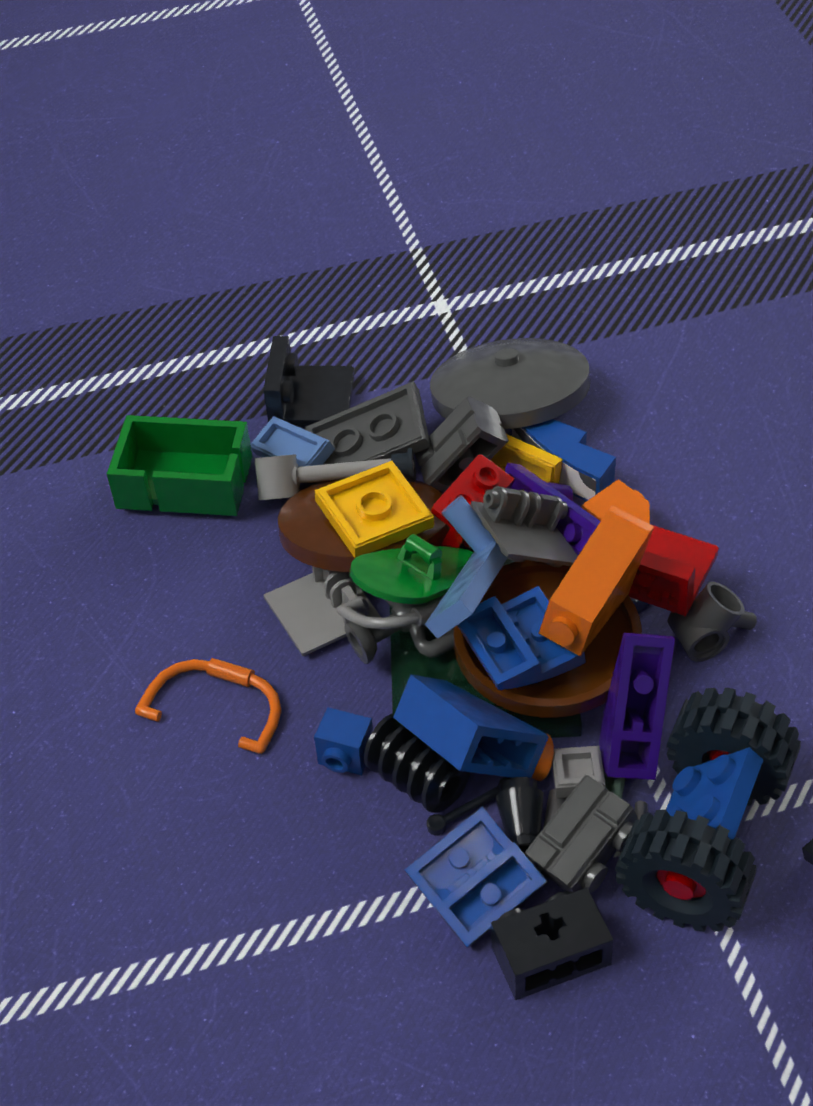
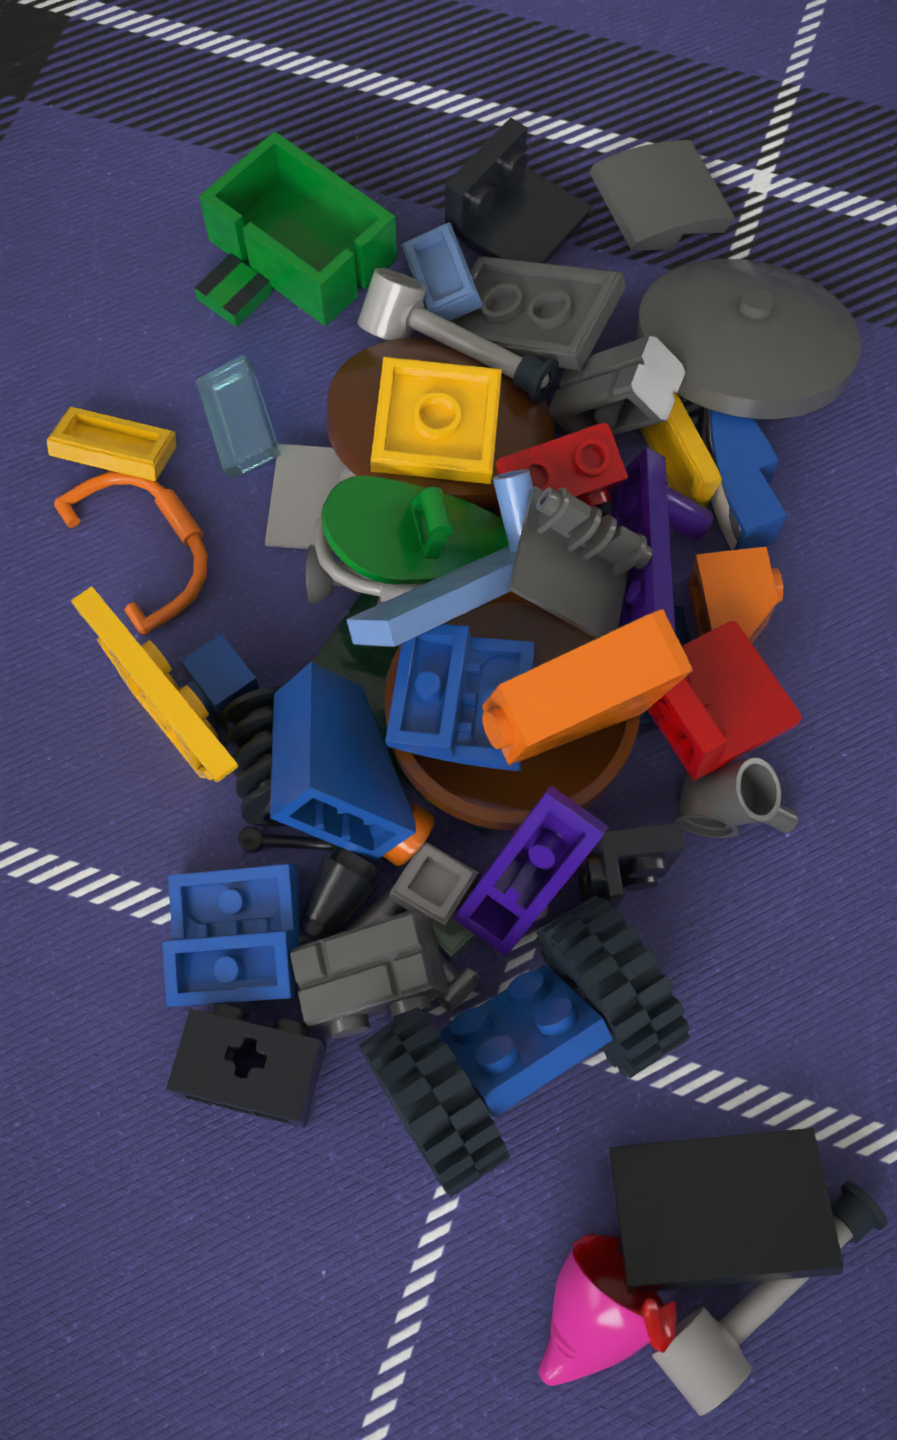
camera: 30 degrees right, 20 degrees up
none -> yellow tile [47,406,177,482]
none -> yellow wing [71,586,239,783]
none -> tile [194,254,272,327]
none -> clear light blue tile [195,355,281,479]
none -> black bracket [578,822,684,909]
none -> dark grey slope [589,140,735,251]

